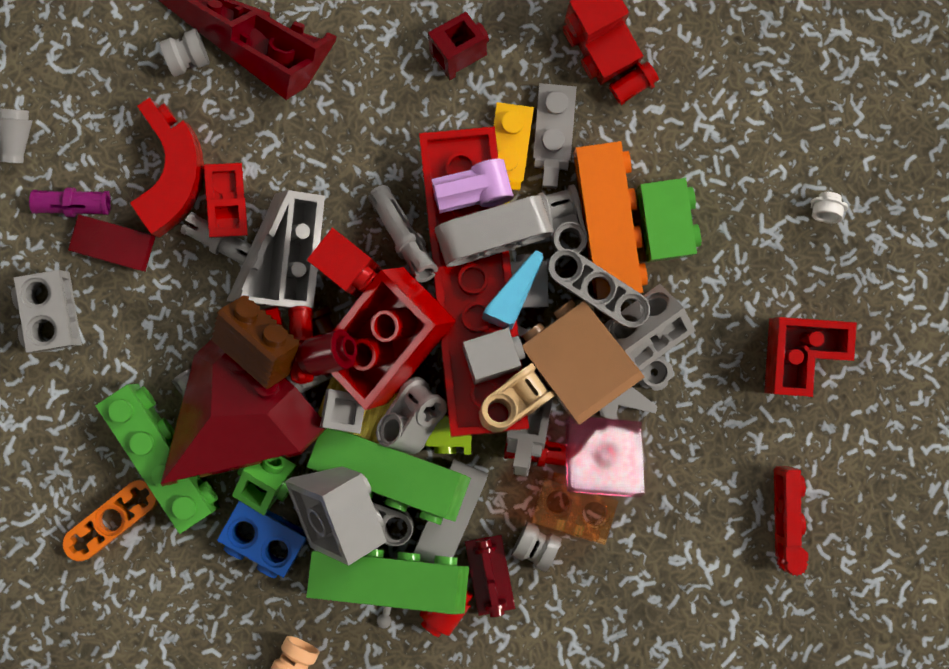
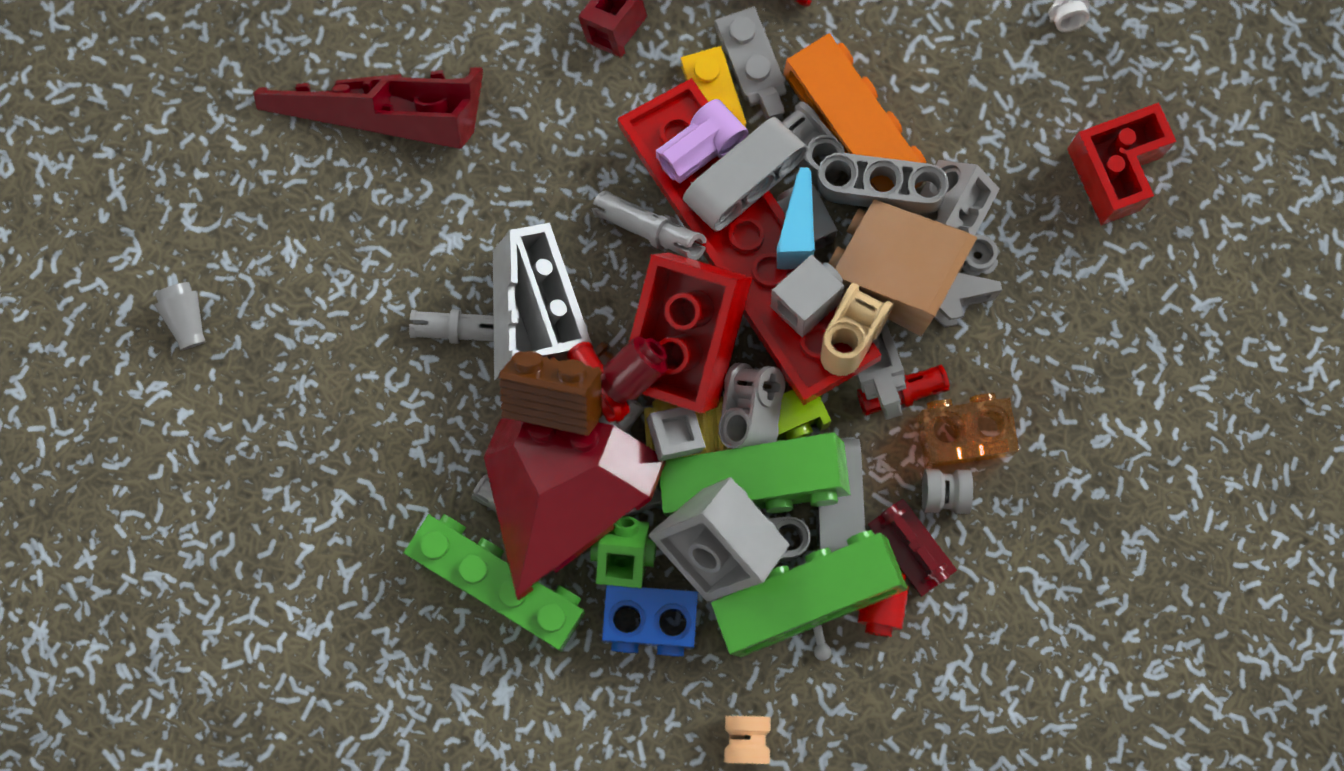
camera: 30 degrees left, 10 degrees down
light grey brick [11,270,82,353] -> none
magenta pin [29,187,111,217] -> none
orange beam [63,479,159,561] -> none
dark red slope [68,214,156,272] -> none
red arch [130,97,204,238] -> none
light grey wheel [159,28,210,77] -> none
red slope [204,163,248,238] -> none
red arch [307,227,382,298] -> none
clear pink plate [565,416,645,498] -> none
bright green brick [636,178,701,263] -> none
red hinge [774,466,808,576] -> none

